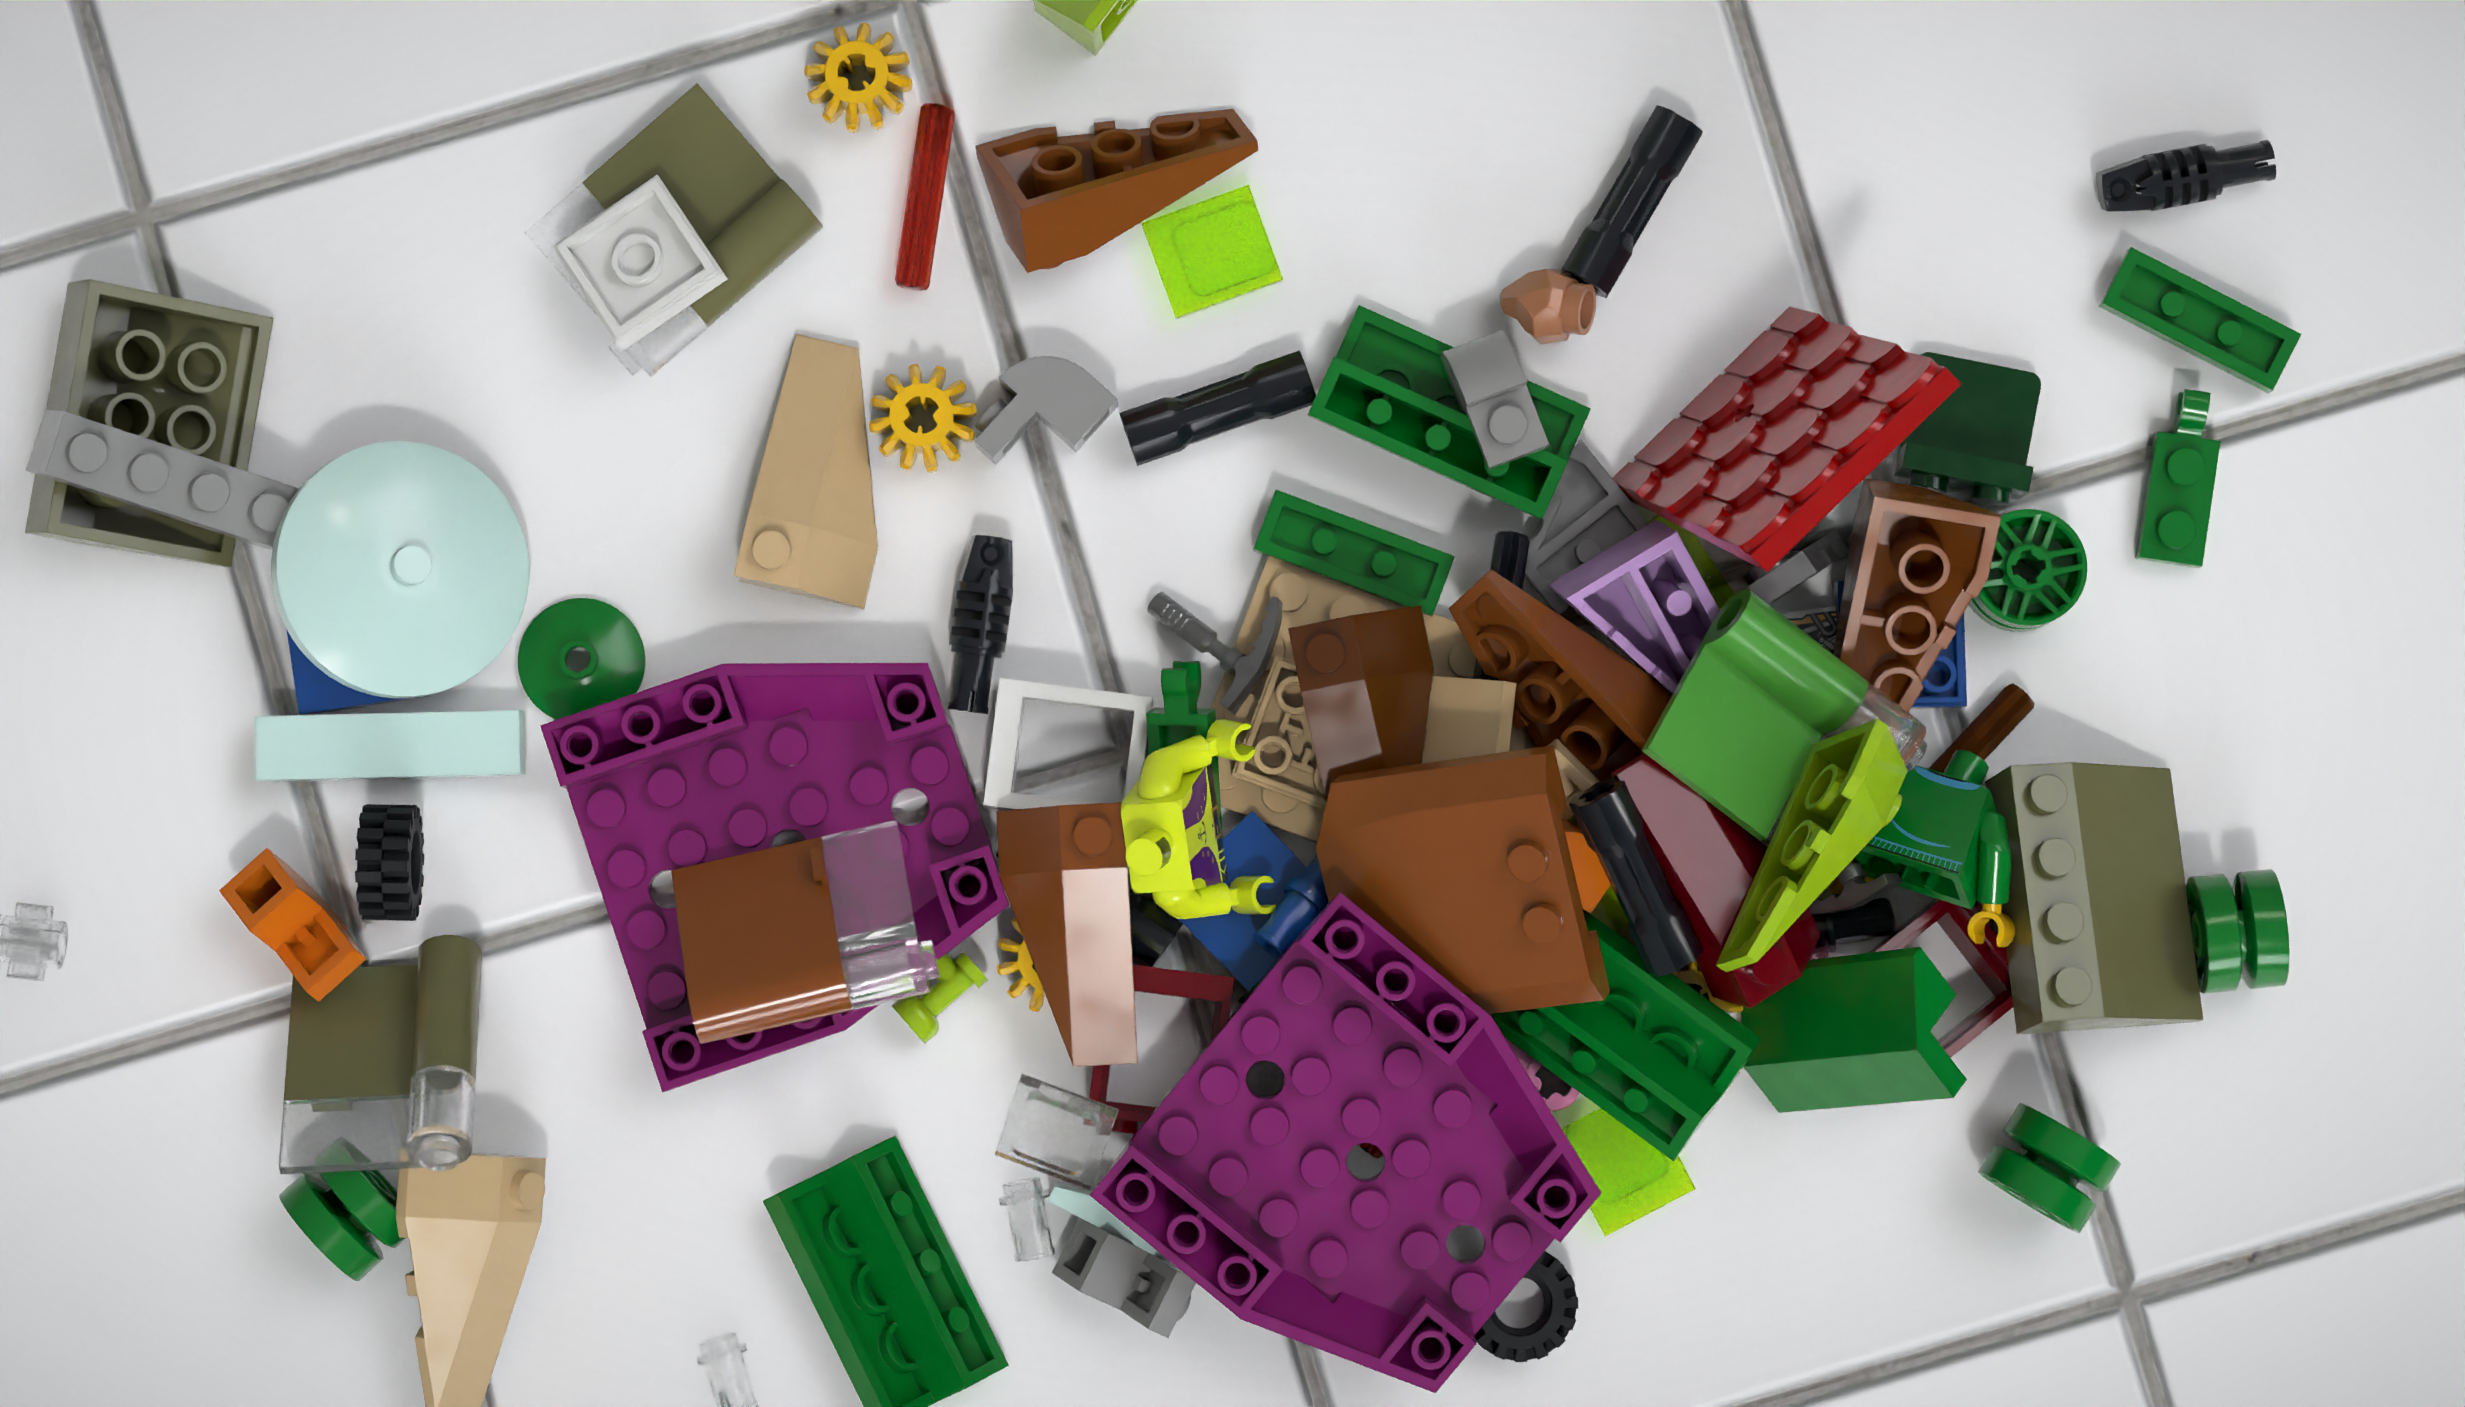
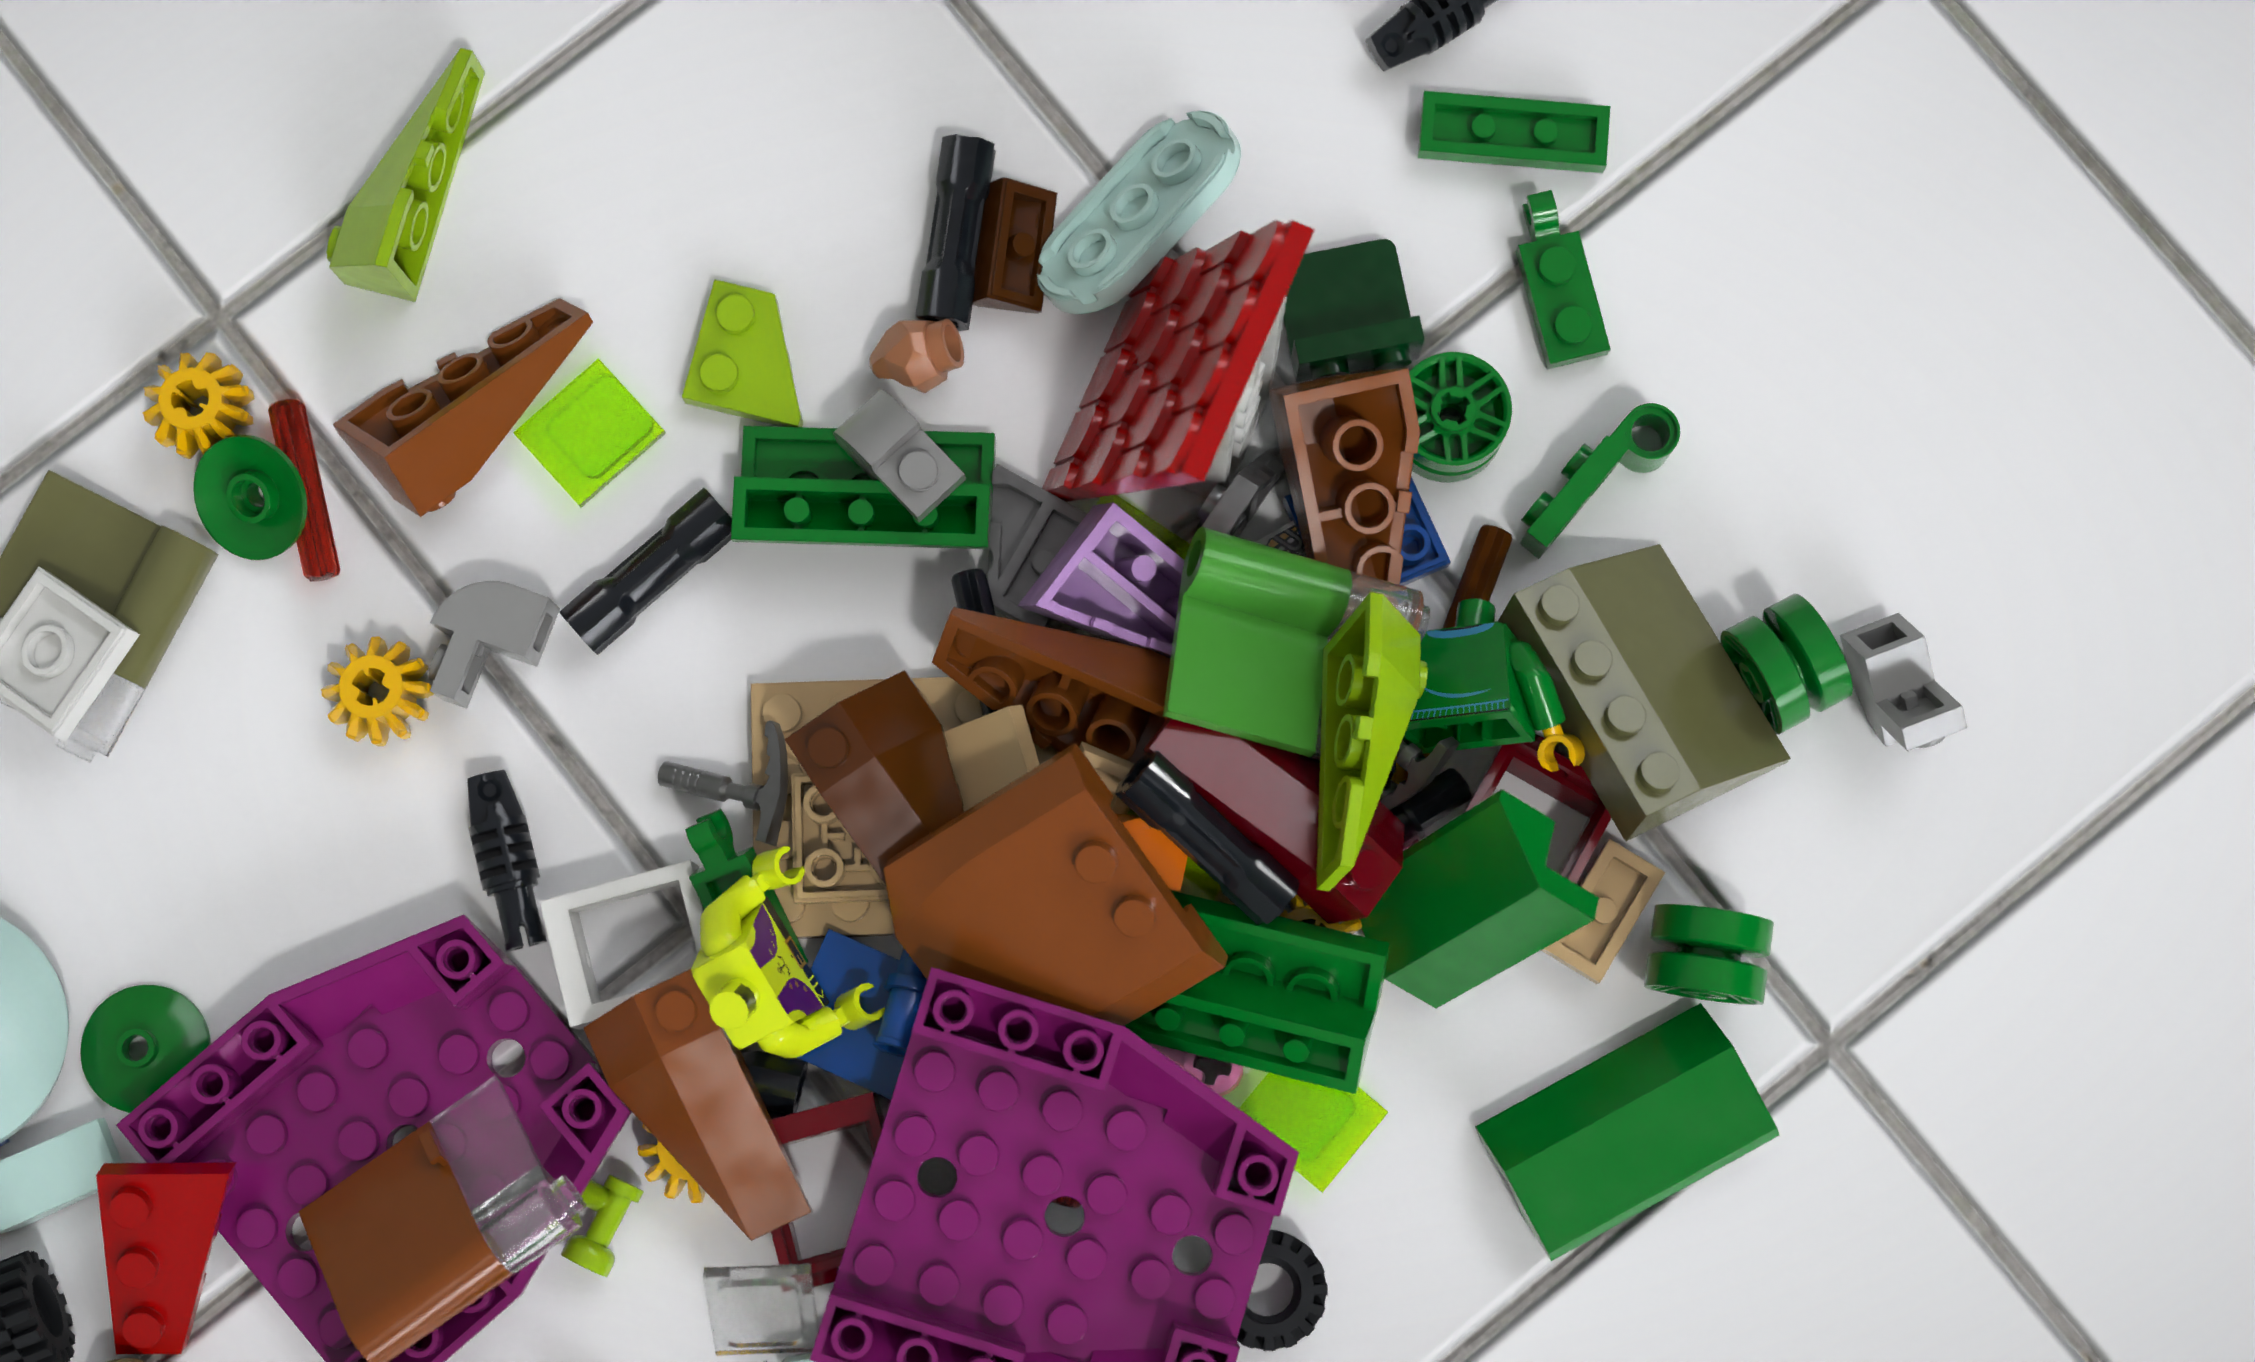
camera: 20 degrees left, 5 degrees down
tan wedge [734,334,878,609] -> none
green plate [1253,490,1455,617] -> none
none -> red wing [96,1162,236,1354]
none -> green dish [193,435,307,560]
none -> lime wing [682,279,803,427]
none -> reddish brown slope [973,177,1057,314]
none -> light aqua tile [1037,111,1241,314]
none -> green slope [1475,1003,1780,1261]
none -> green plate [1519,403,1680,559]
none -> tan plate [1541,839,1665,984]
none -> light grey brick [1840,613,1967,751]

